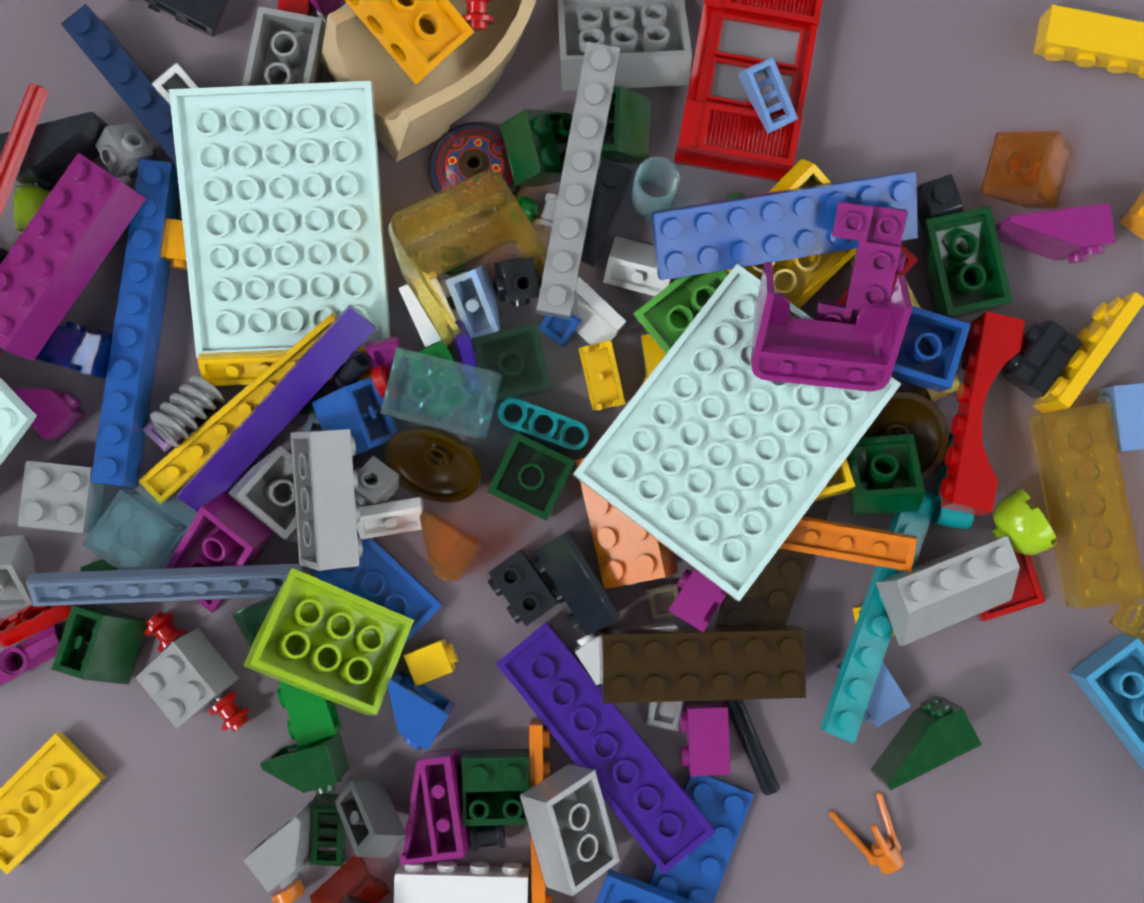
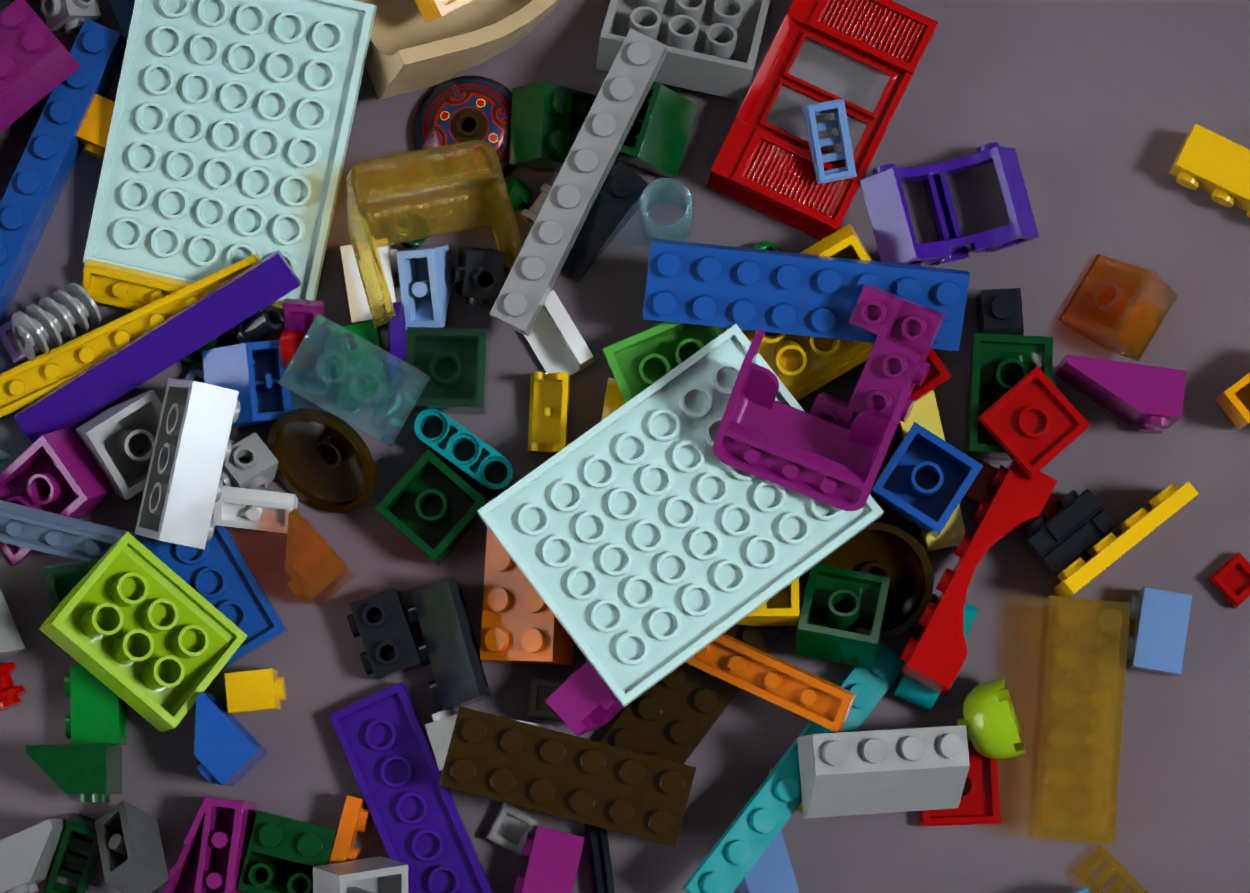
camera: 15 degrees right, 5 degrees down
blue tile [538,312,583,347] -> none
white panel [603,237,670,296] -> none
none -> dark purple window [860,142,1039,266]
none -> red tile [976,366,1091,479]

